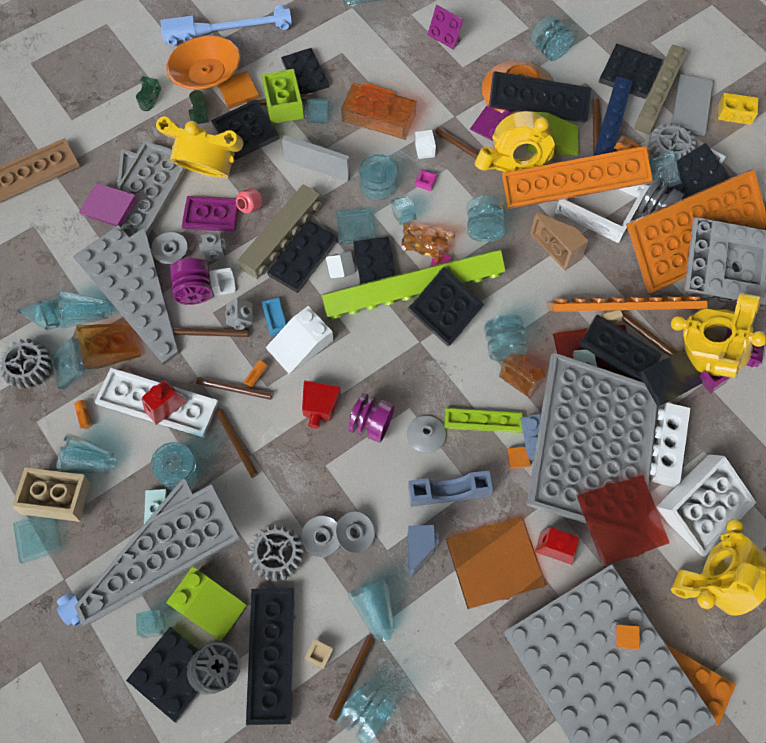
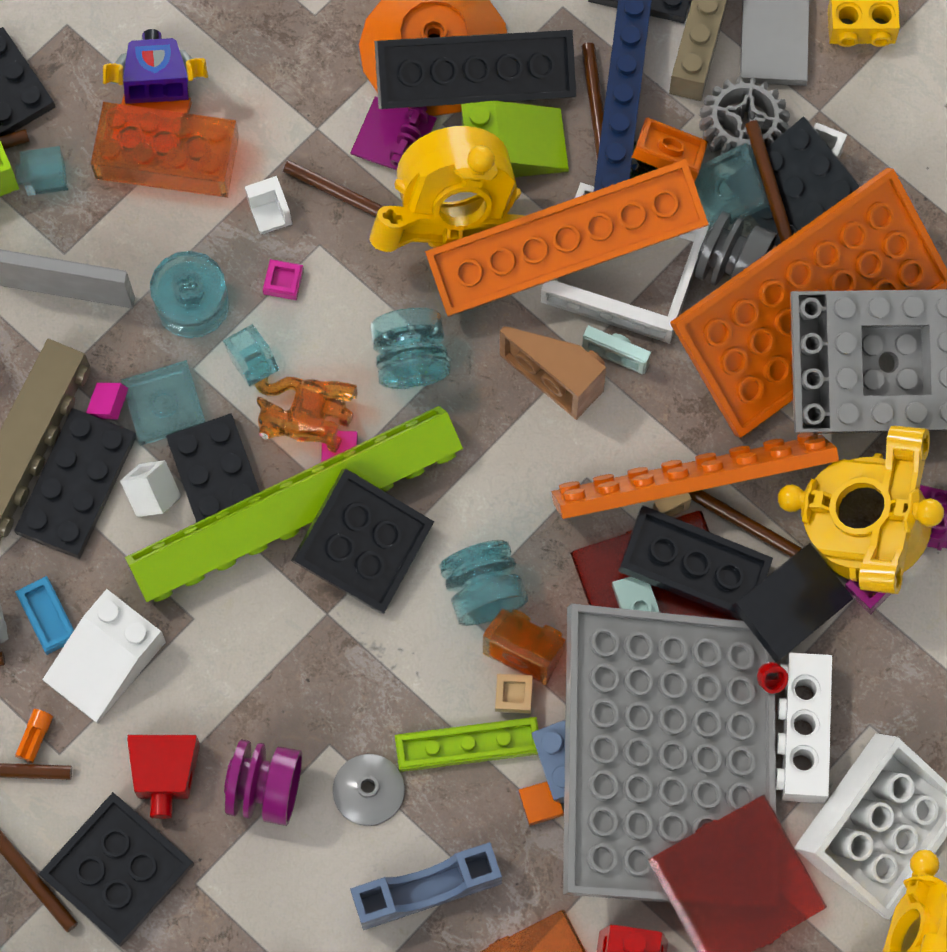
camera: 10 degrees left, 5 degrees up
none -> black plate [39,792,194,947]
none -> dark pink tile [86,382,129,420]
none -> dark purple torso [103,29,208,104]
none -> tan plate [495,674,533,714]
none -> light aqua plate [582,325,651,374]
none -> reddish brown bar [745,120,793,243]
none -> red hinge [757,662,788,694]

